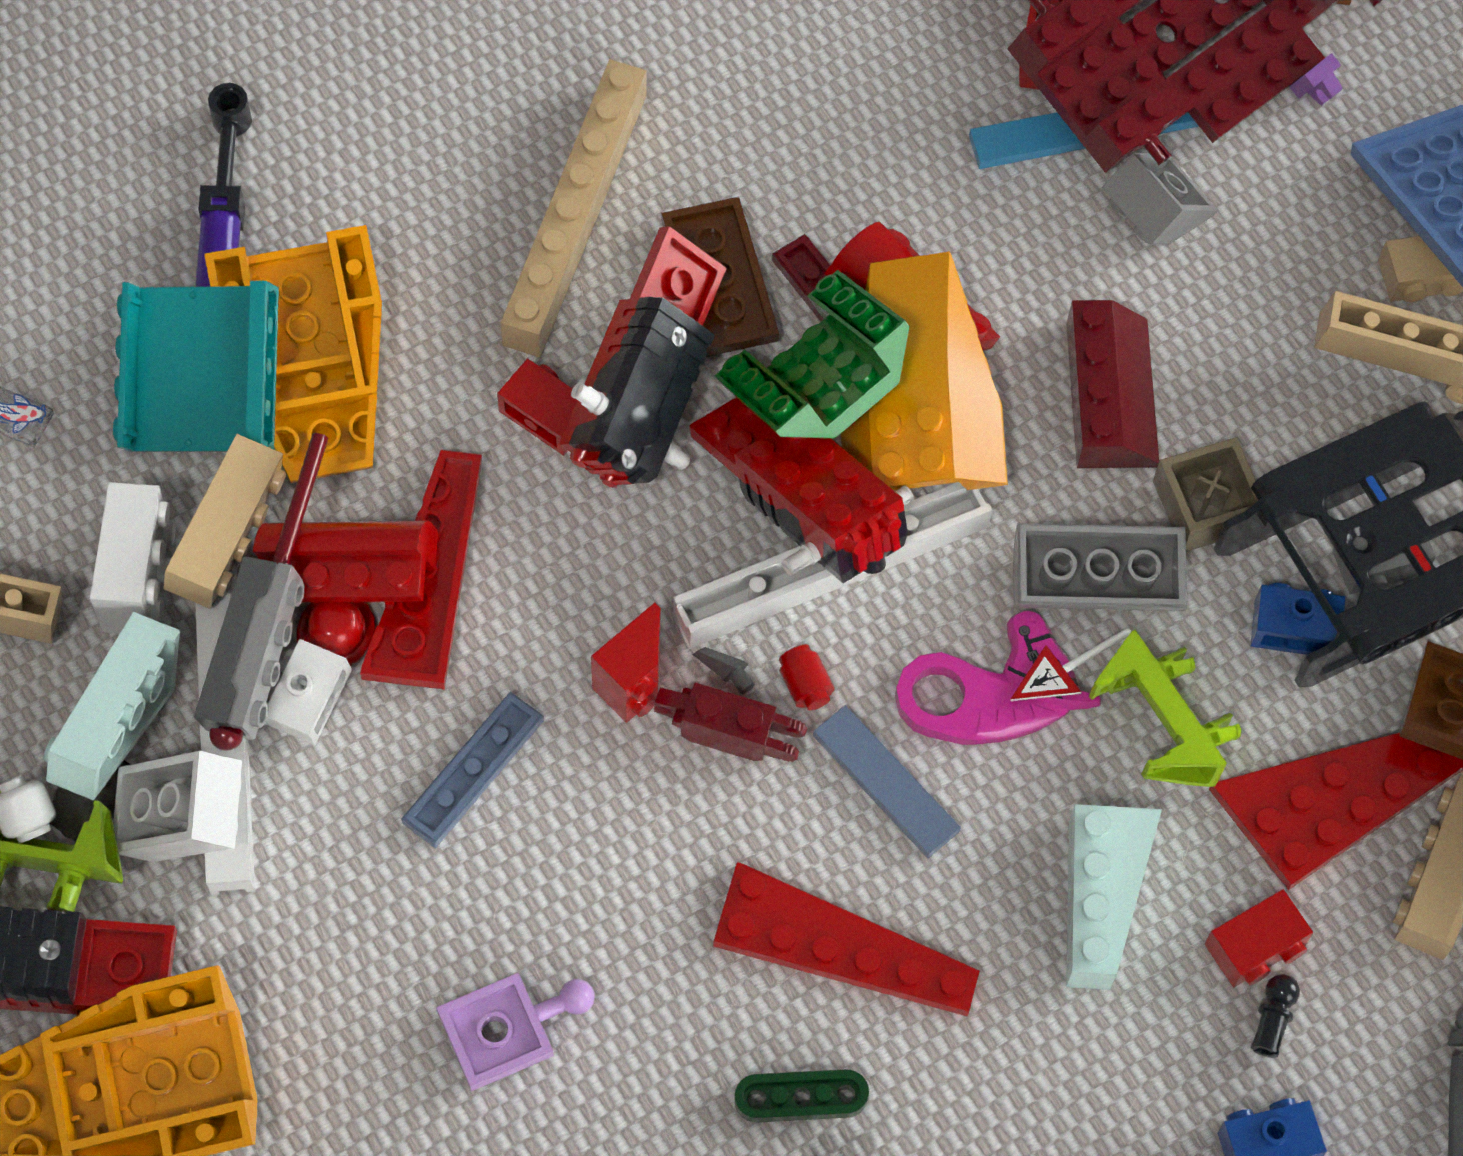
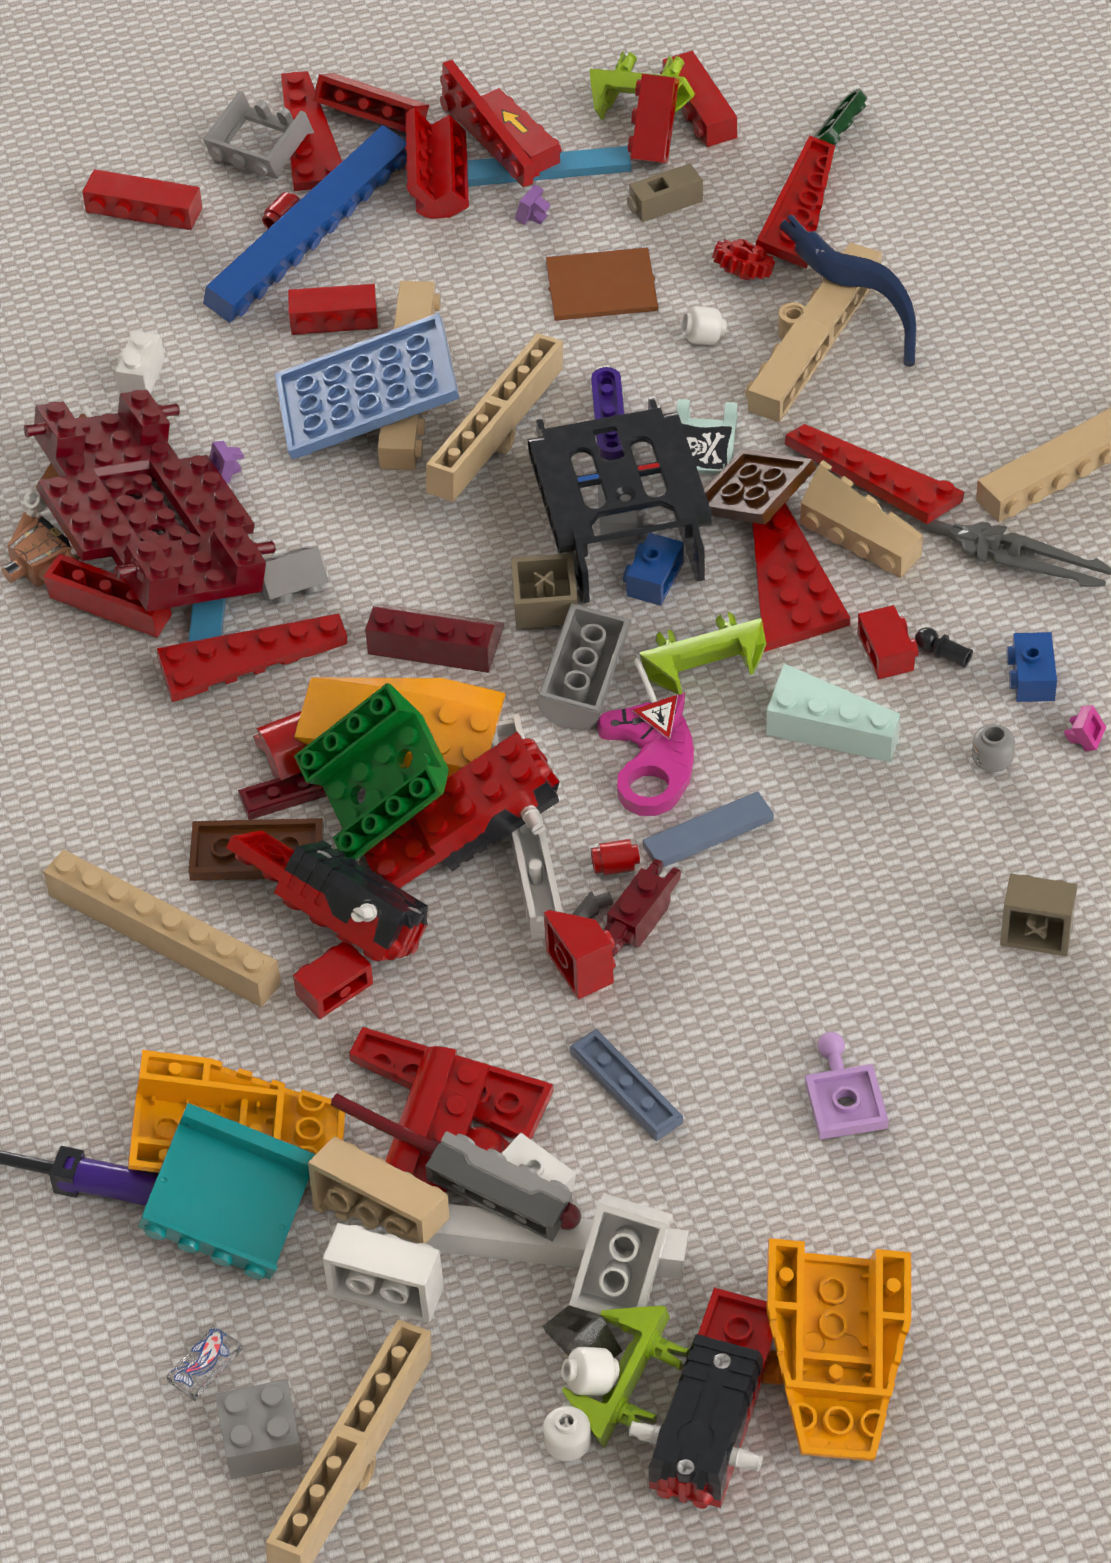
camera: 70 degrees left, 15 degrees down
light aqua wedge [43,612,180,801] -> none
red wing [713,862,980,1017] -> none
dark green plate [734,1069,869,1123] -> none
none -> red wing [157,613,348,702]
none -> light grey head [972,724,1015,772]

